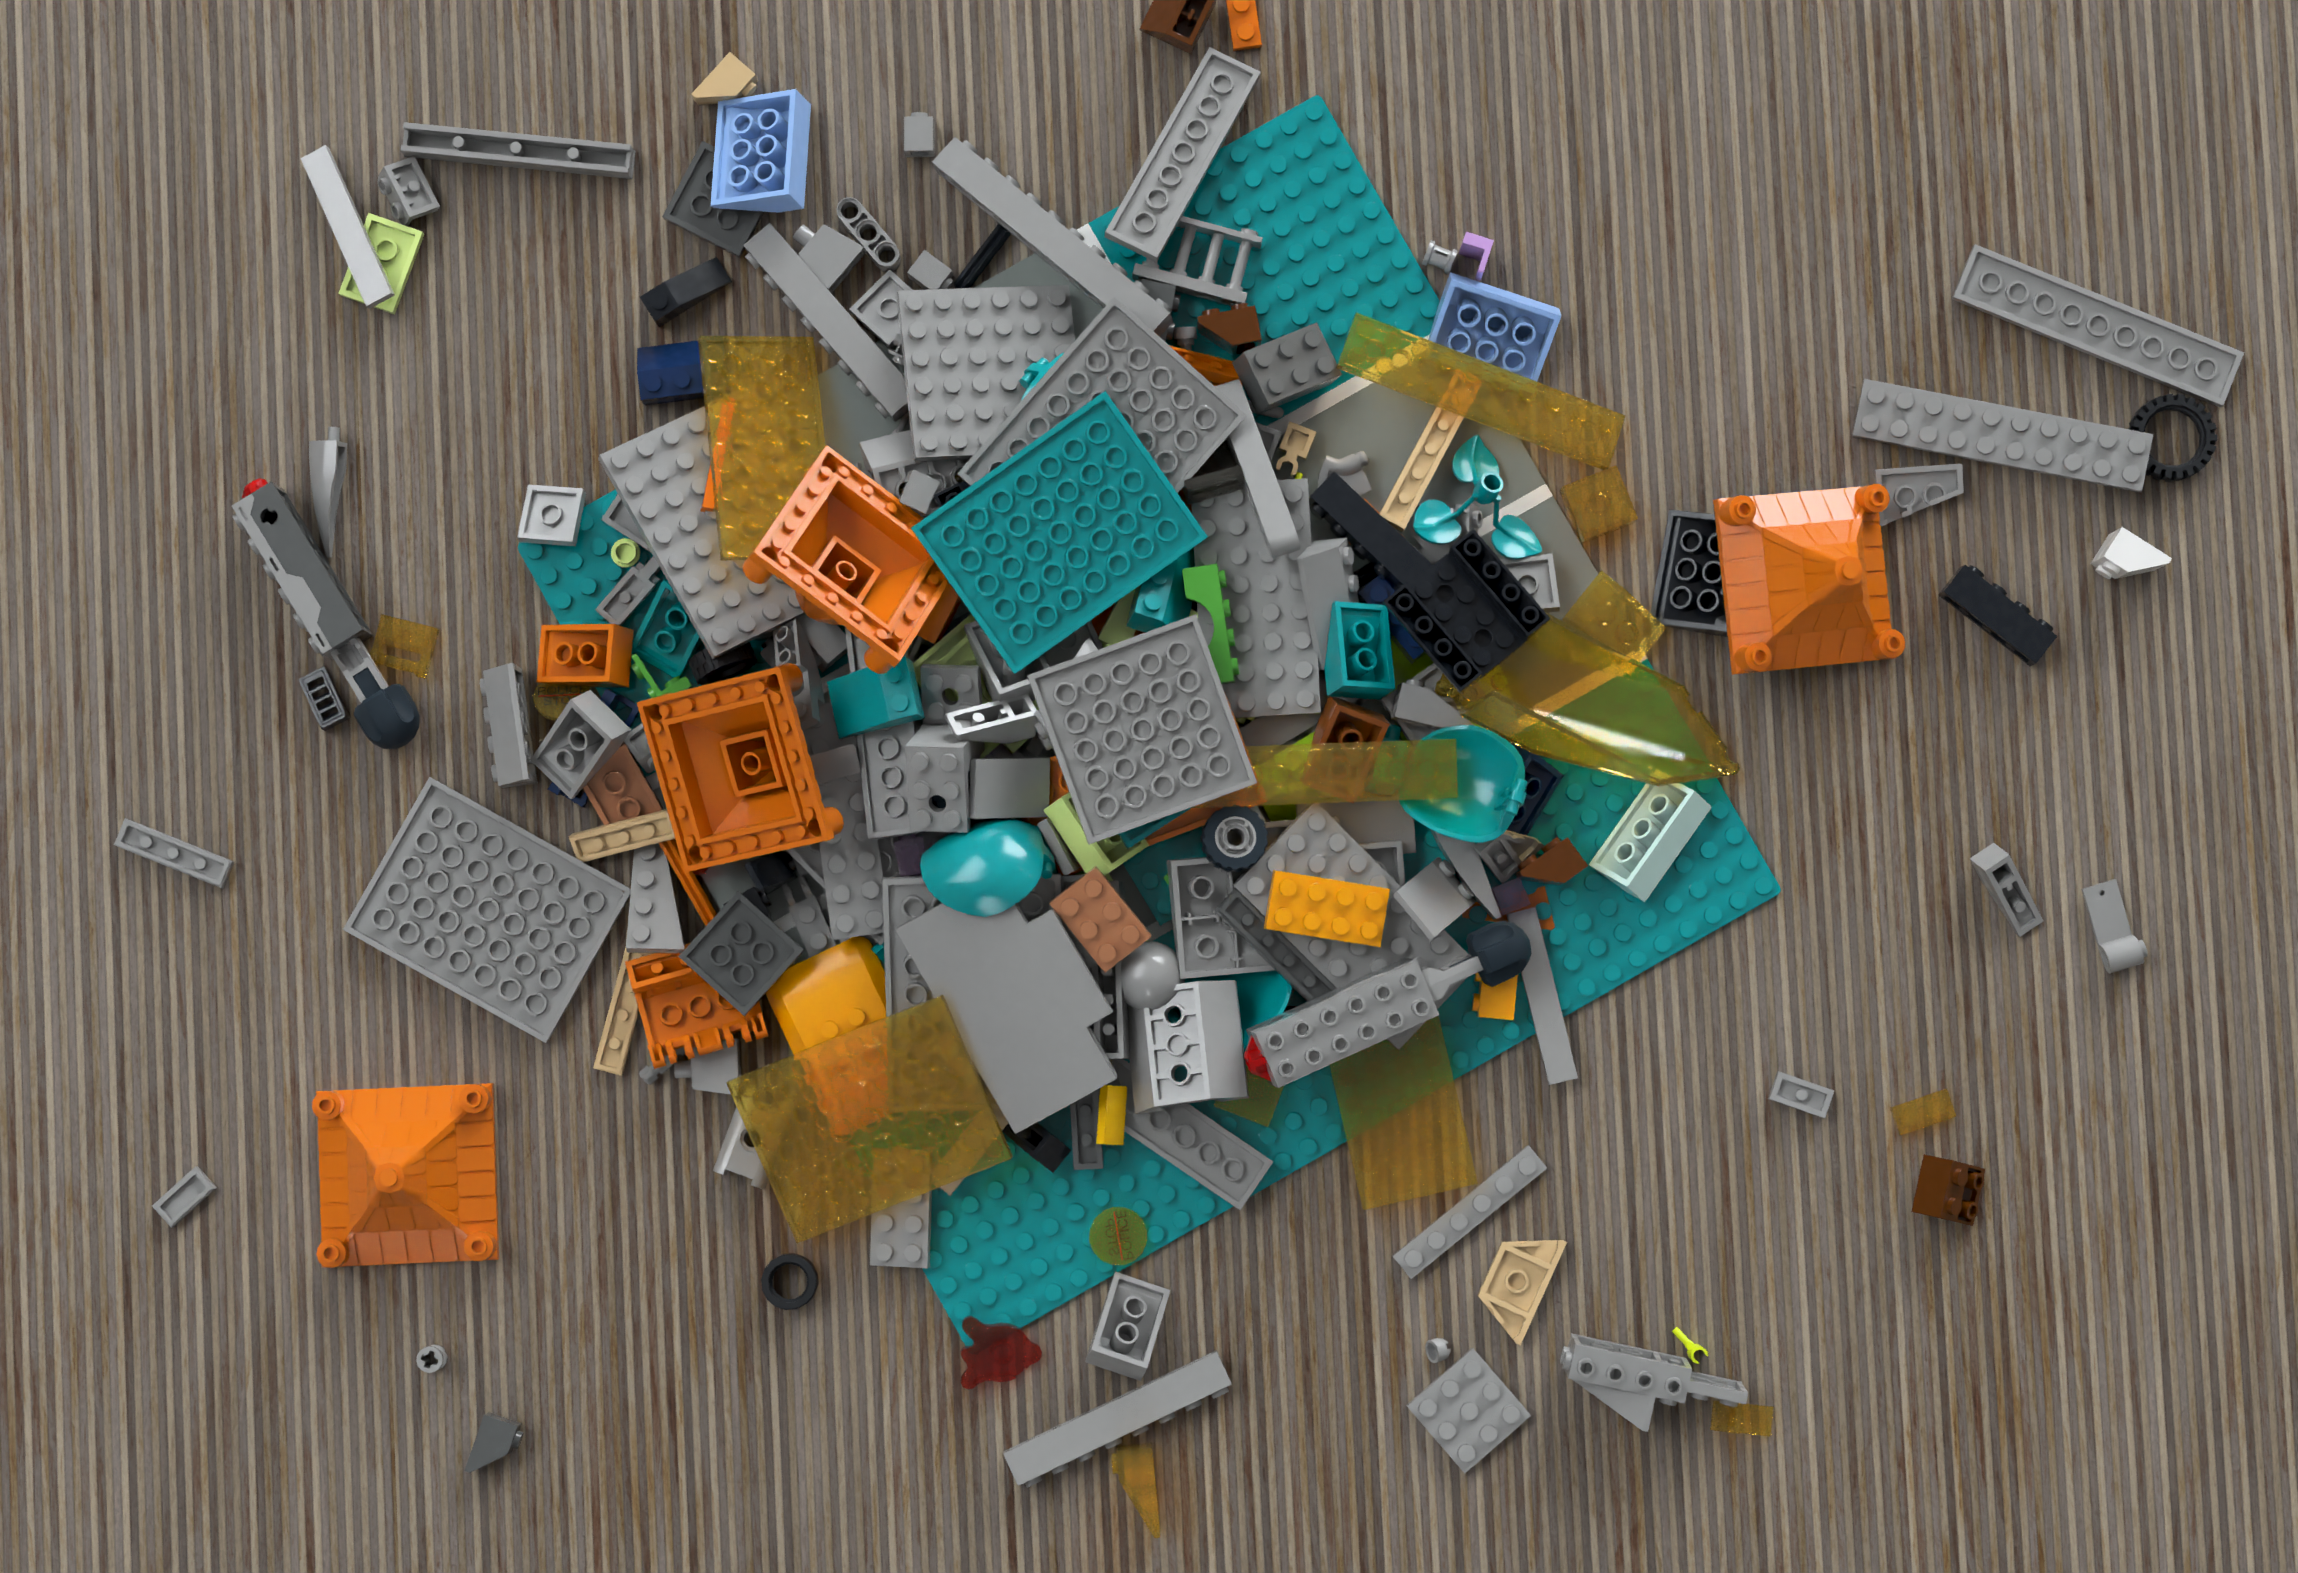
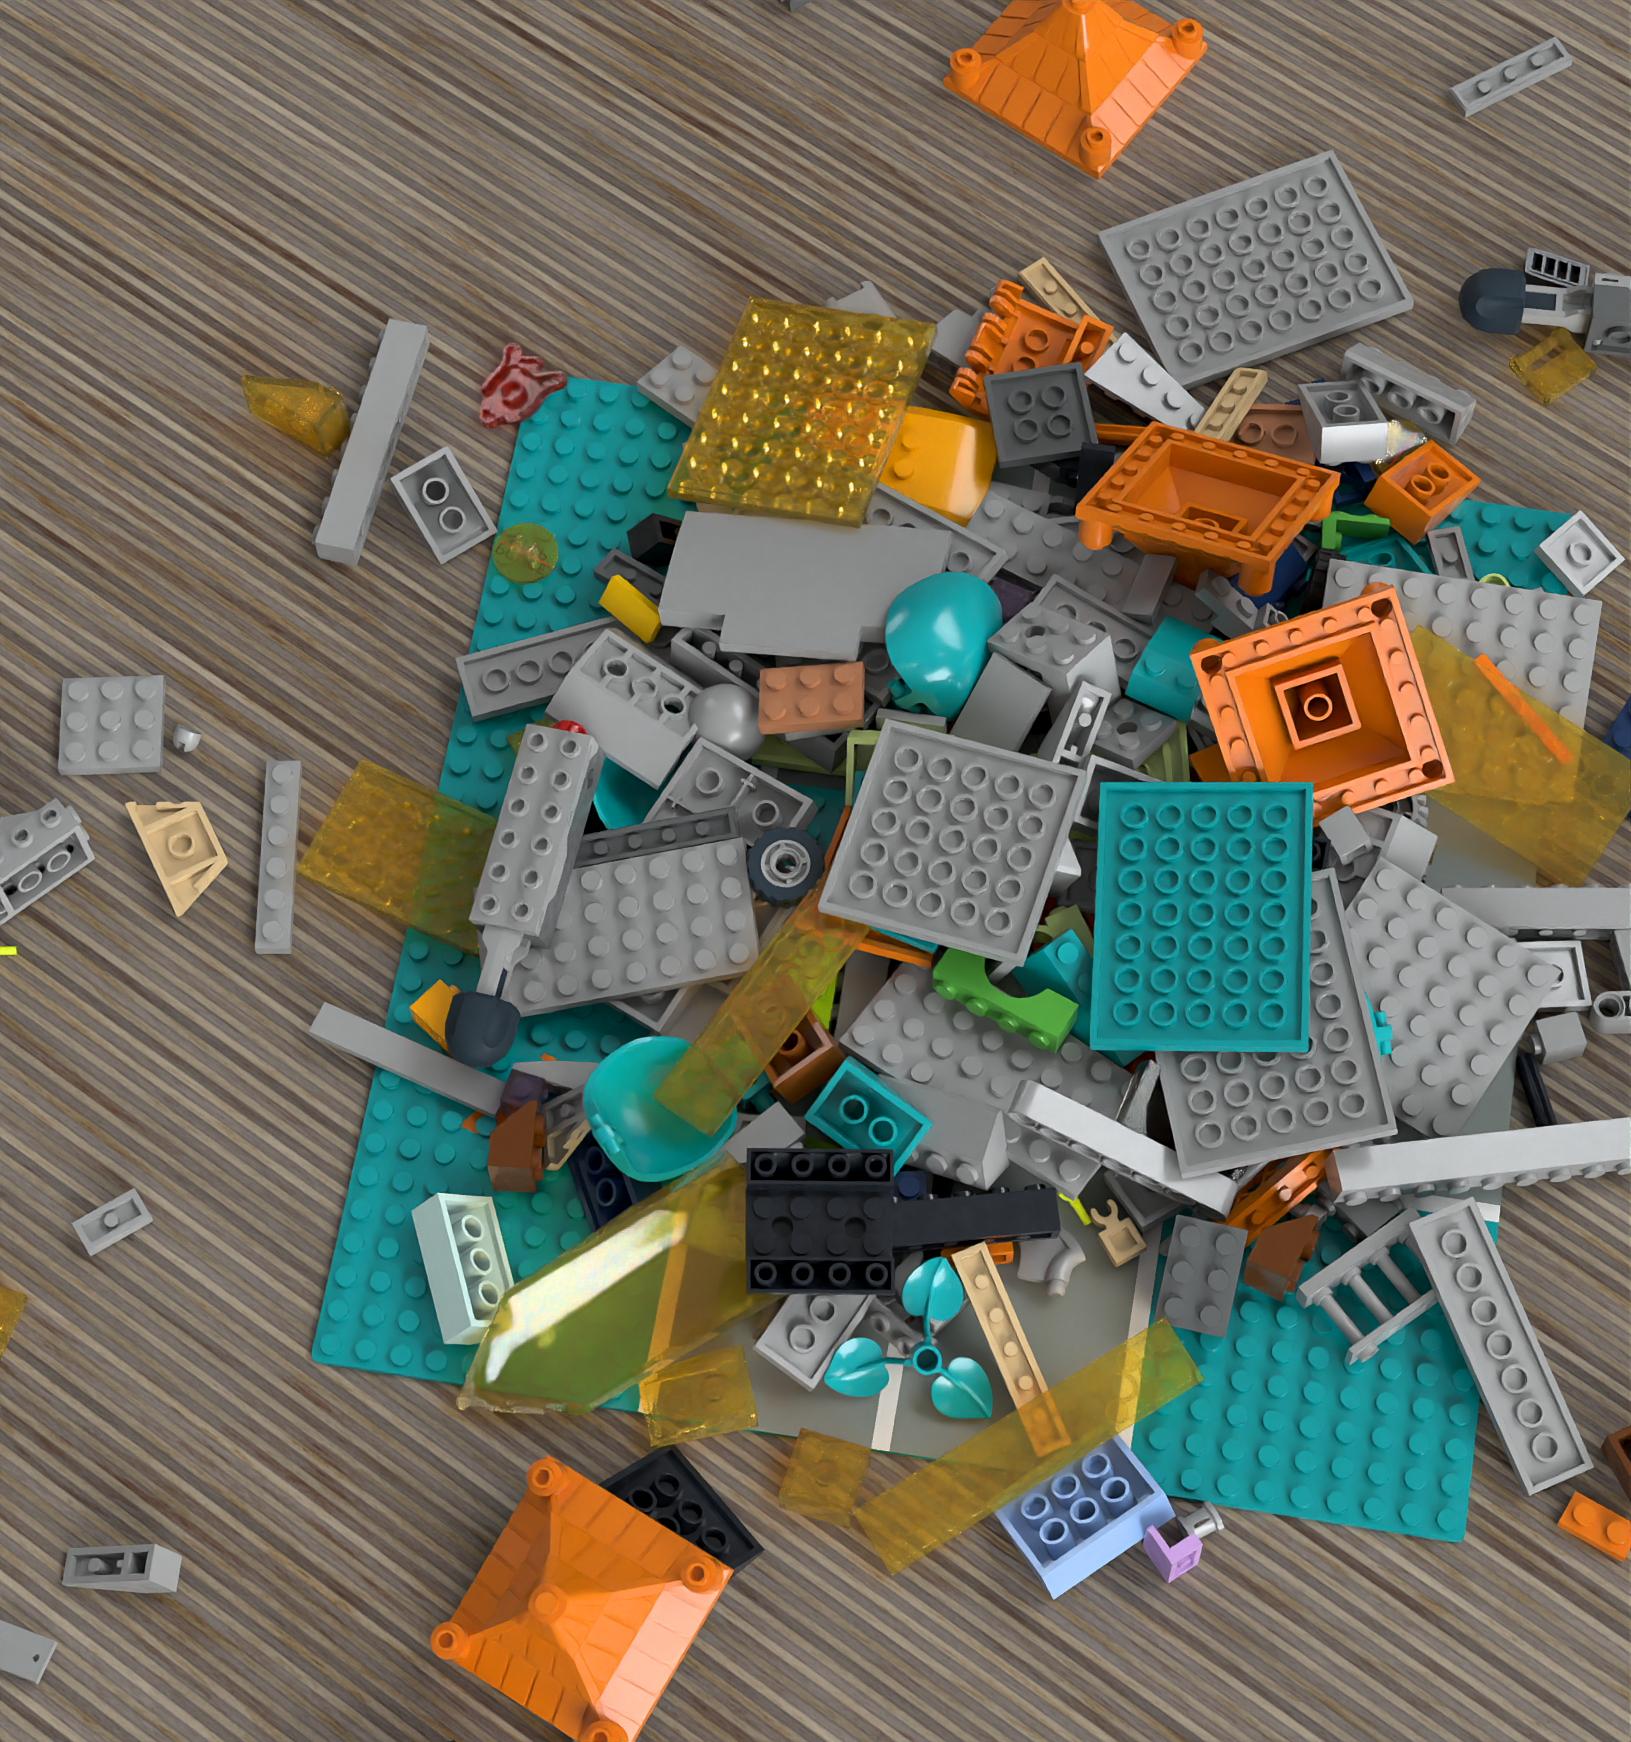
camera: 130 degrees right, 20 degrees down
black tyre [761,1253,818,1310] -> none
light orange plate [1264,870,1390,947] -> none
light grey slope [1393,856,1476,941] -> none

